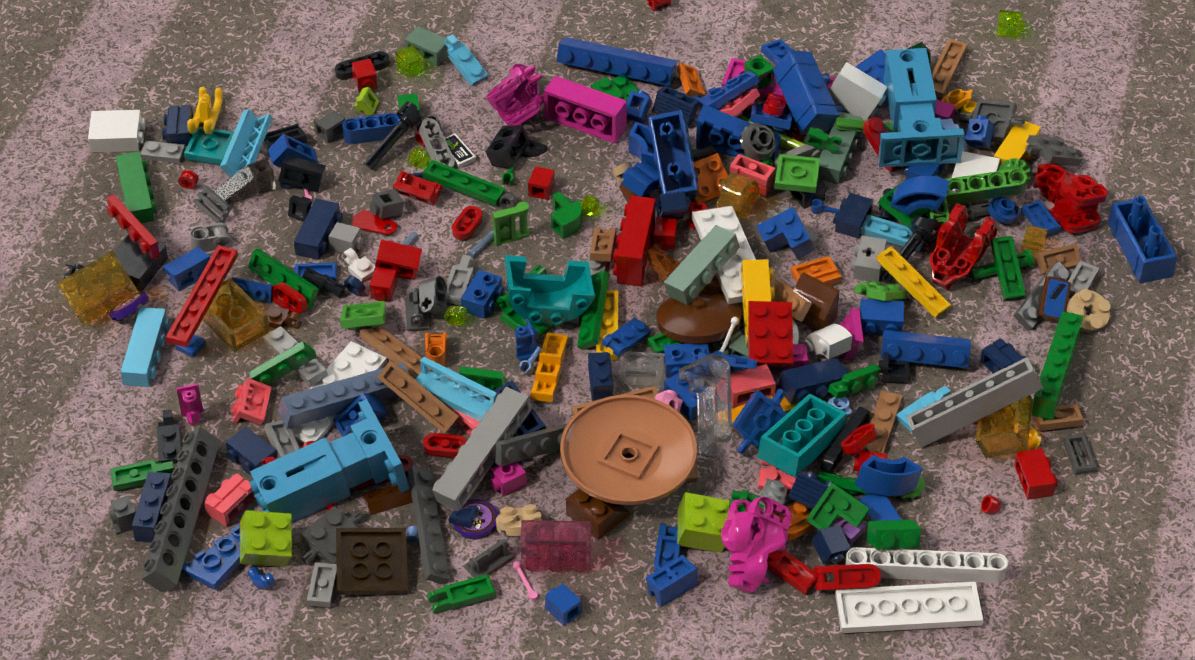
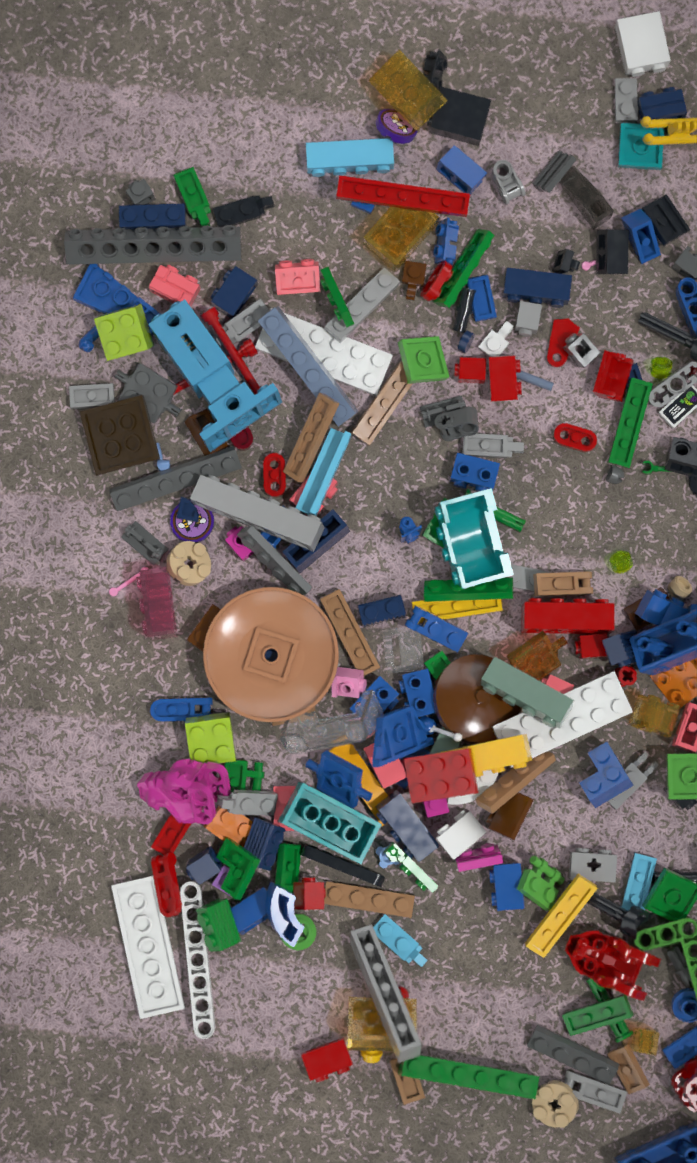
camera: 80 degrees right, 35 degrees up
red plate [106,194,160,260] -> none
green brick [115,151,157,223] -> none
dark pink hinge [176,383,204,425] -> none
red bush [178,170,199,189] -> none
medium azure fence [220,109,273,179] -> none
blue slope [333,393,388,437] -> none
orange piece [425,332,447,367] -> none
green hinge [427,574,496,614] -> none
clear neon green tile [444,305,468,327] -> none
green bracket [459,366,507,391] -> none
sand blue bar [467,229,494,258] -> none
bright green plate [492,202,530,246] -> none
medium blue hand [519,346,542,375] -> none
red brick [528,166,555,200] -> none
light orange slope [530,333,568,402] -> none
blue brick [545,584,582,626] -> none
green brick [551,192,582,239] -> none
blue hinge [646,555,698,607] -> none
orange plate [790,256,842,285] -> none
blue hand [811,199,840,214] -> none
dark blue brick [833,192,873,239] -> none
red plate [841,424,878,456] -> none
black bracket [878,352,909,383] -> none
blue brick [881,330,971,368] -> none
blue brick [890,176,950,215] -> none
dark blue brick [980,338,1026,373] -> none
red hinge [981,495,1001,514] -> none
slope [1038,276,1071,323] -> none
dark grey tile [1063,434,1098,475] -> none

